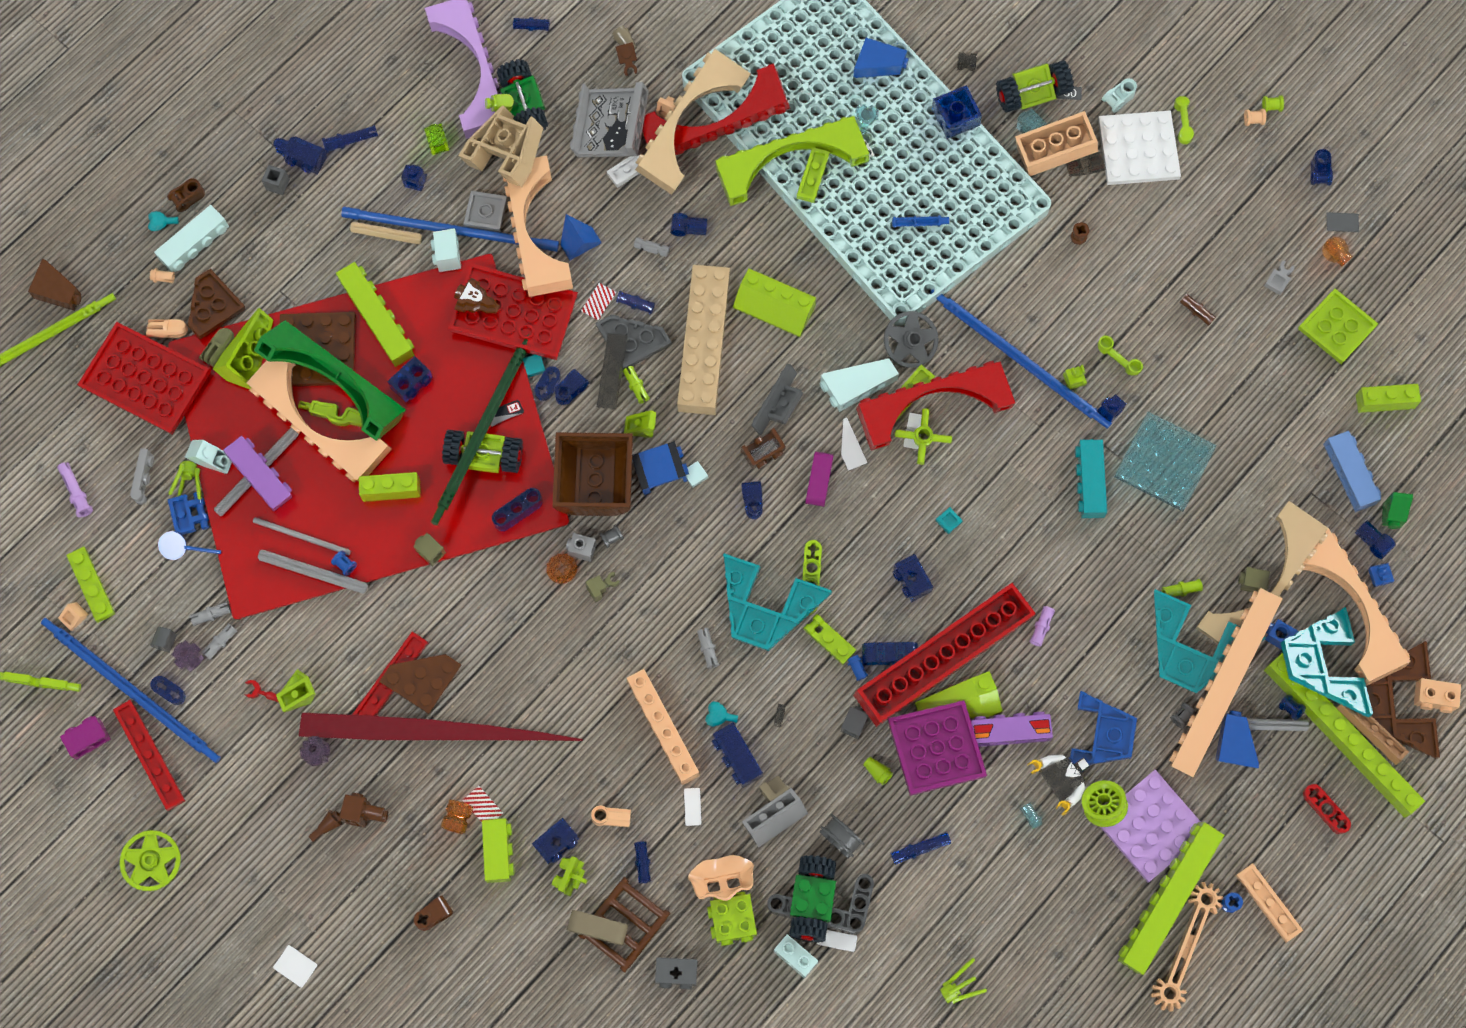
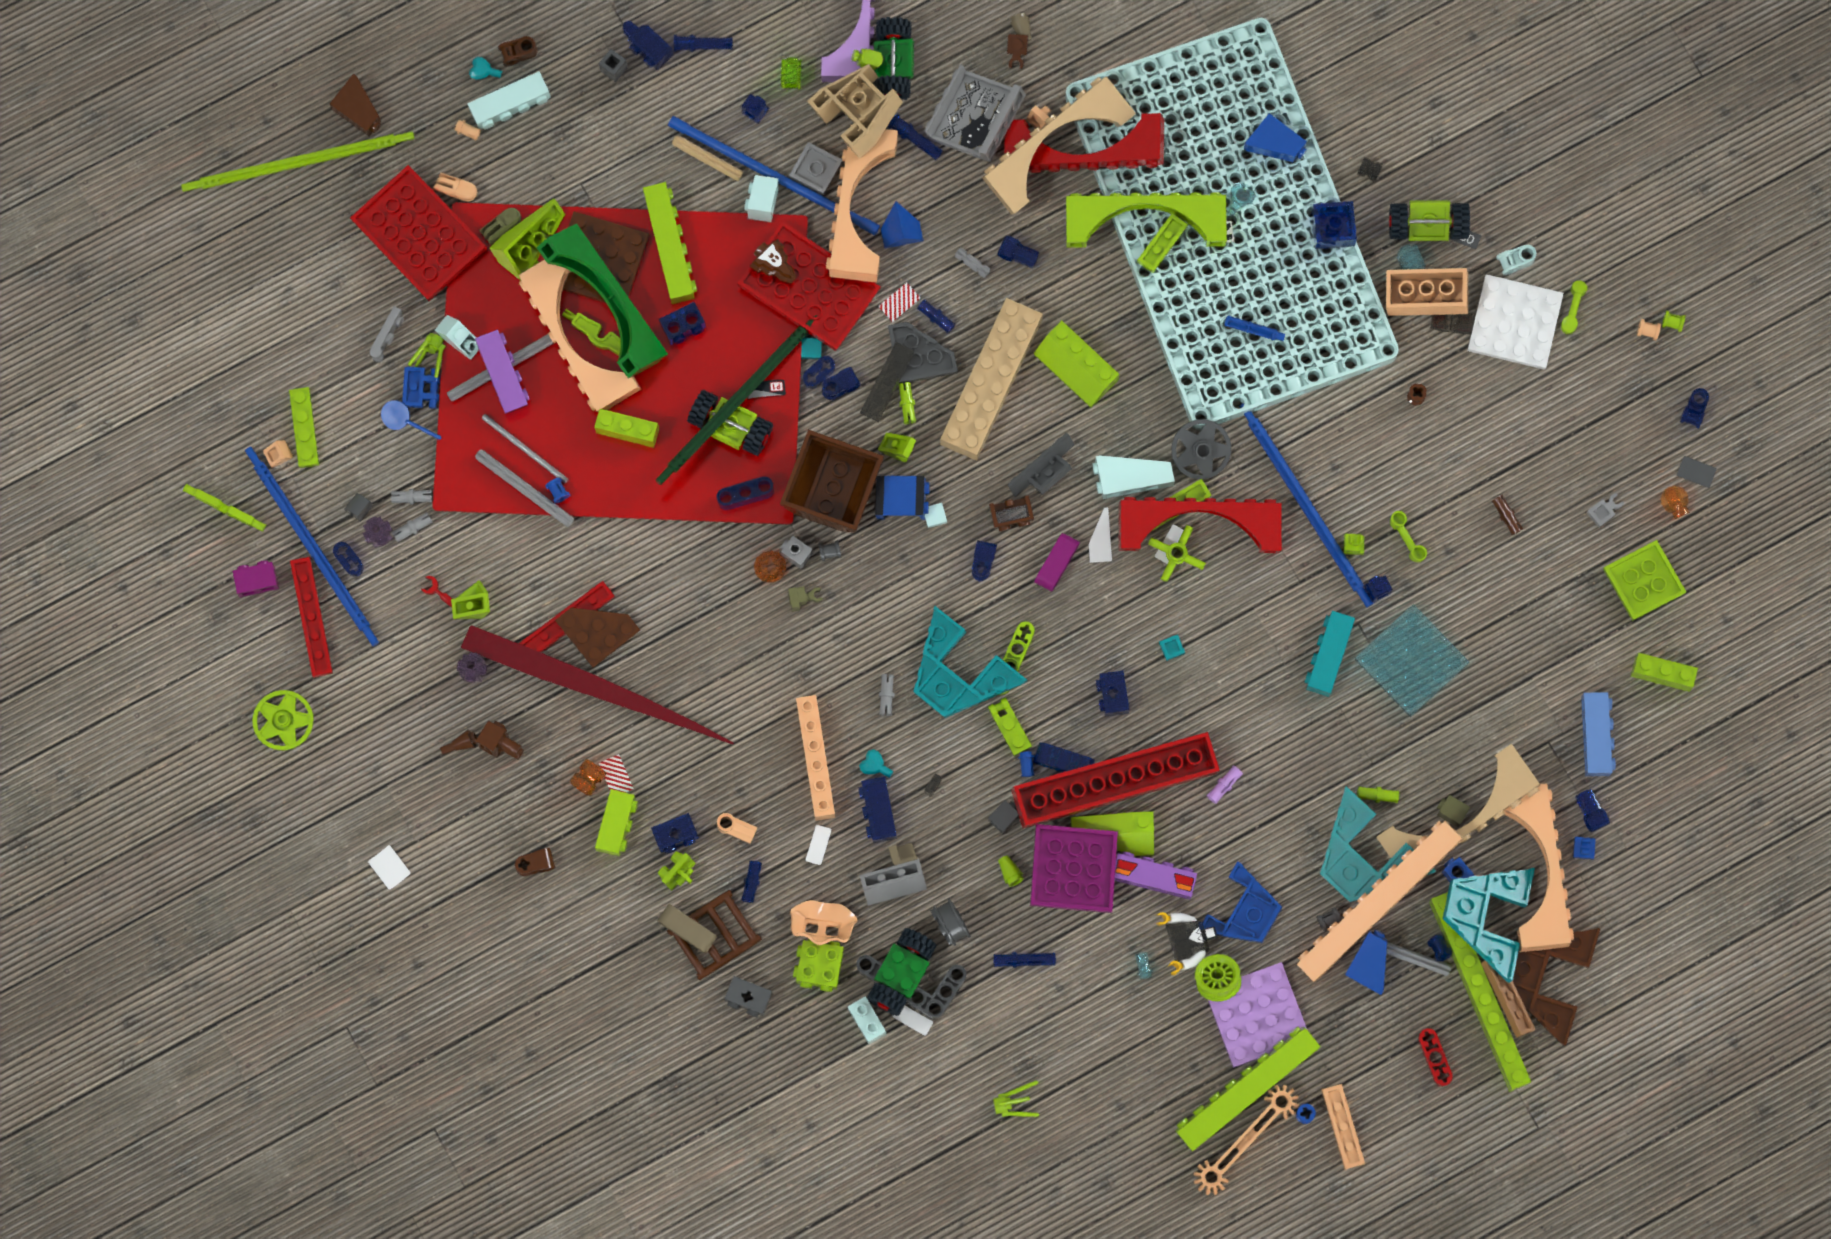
camera: 20 degrees right, 5 degrees up
lavender pin [57,462,93,517] -> none
reddish brown plate [188,268,246,340] -> none
olive brick [413,533,446,567] -> none
white plate [607,154,640,188] -> none
green slope [1382,492,1413,529] -> none
light nougat brick [1414,678,1461,713] -> none
none -> clear blue pin [887,113,943,161]

